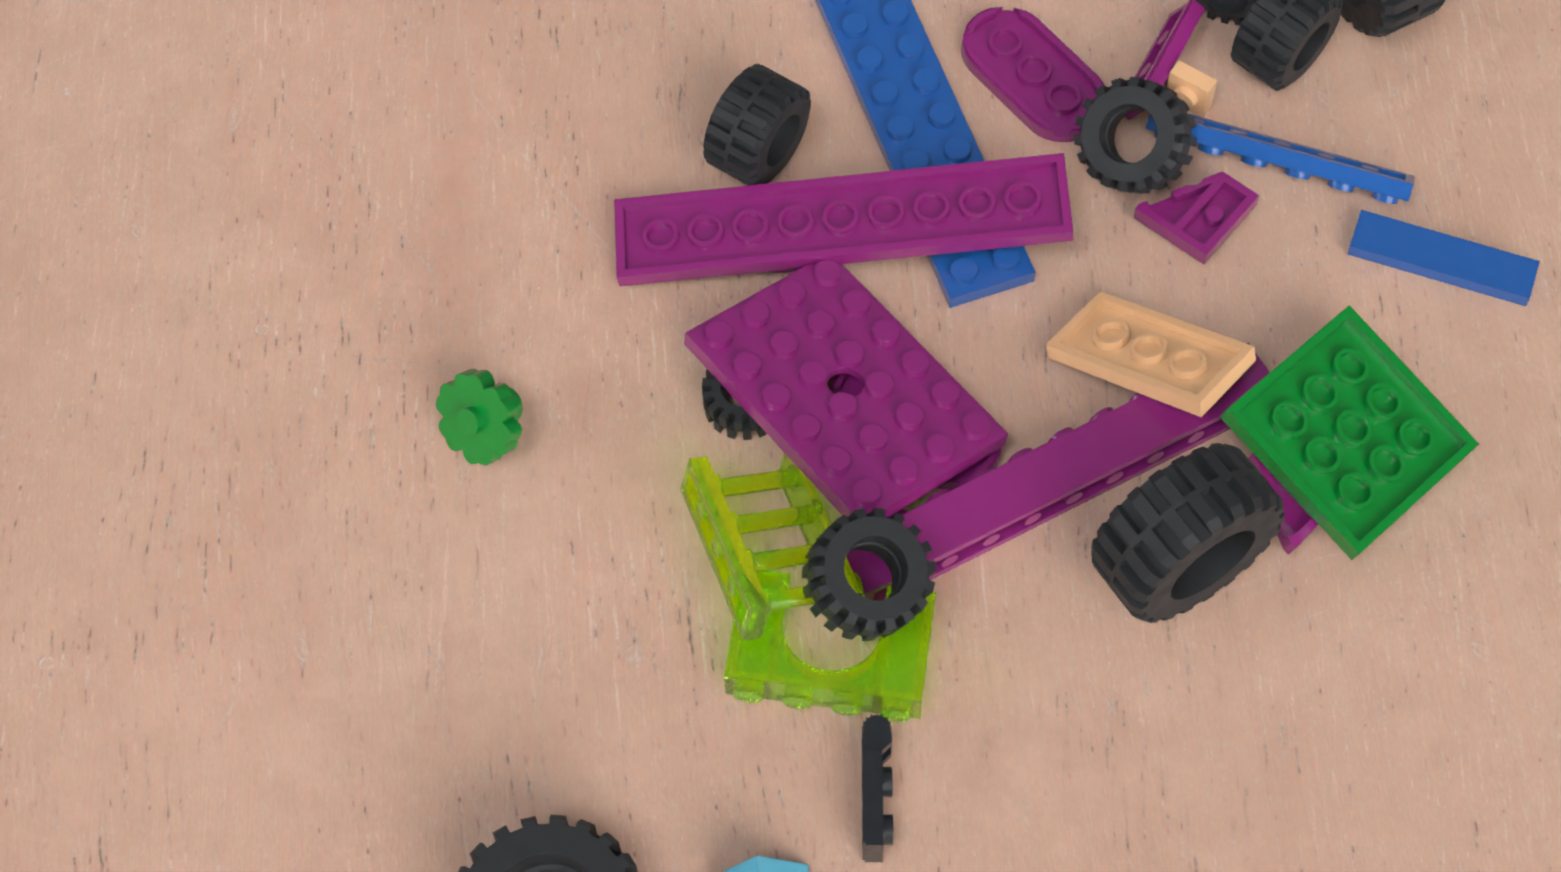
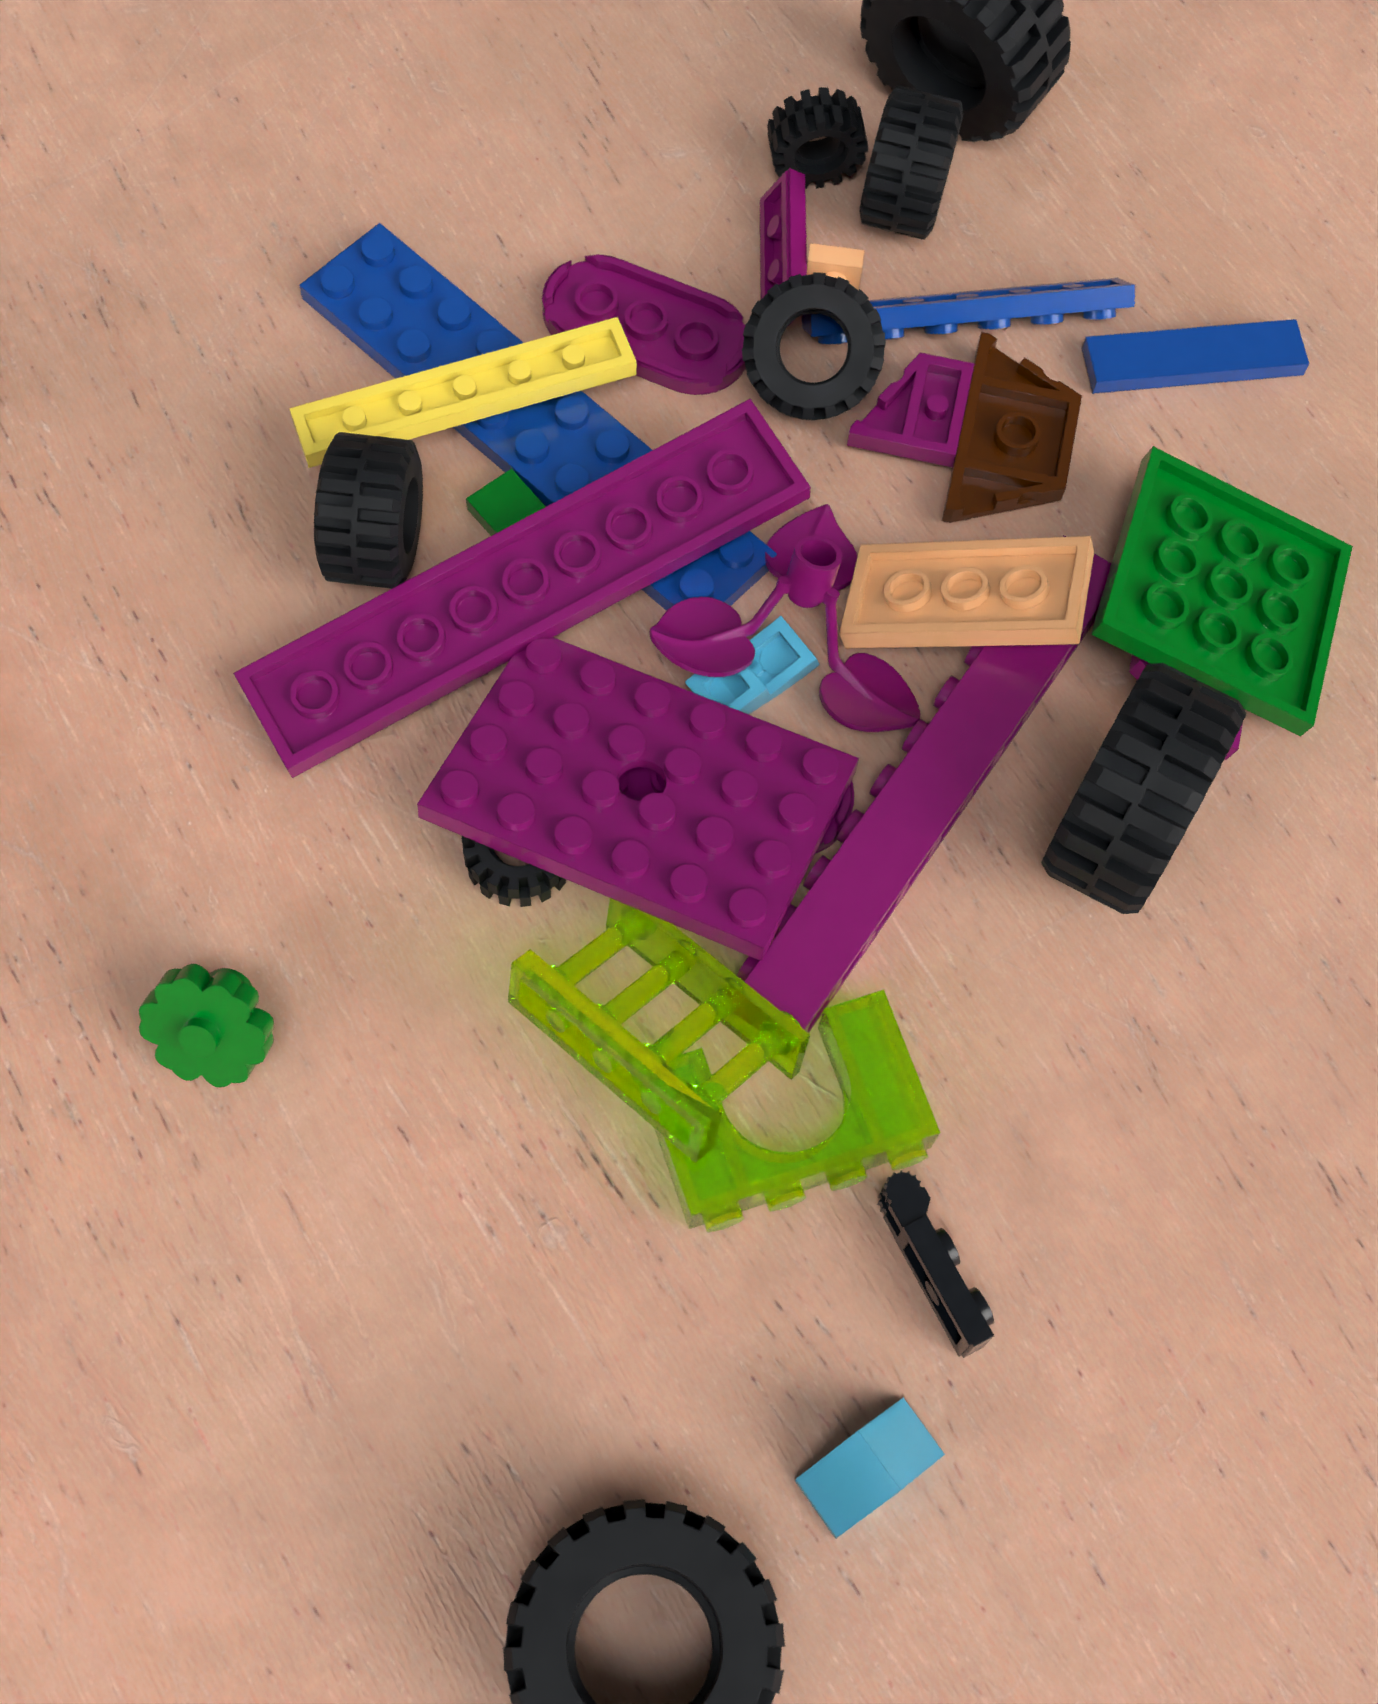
camera: 35 degrees left, 5 degrees up
black tyre [802,508,936,641] -> none
none -> light yellow plate [289,317,637,468]
none -> green tile [466,468,546,536]
none -> magenta plant [649,504,921,732]
none -> medium azure slope [685,616,819,714]
none -> reddish brown wing [942,332,1082,523]

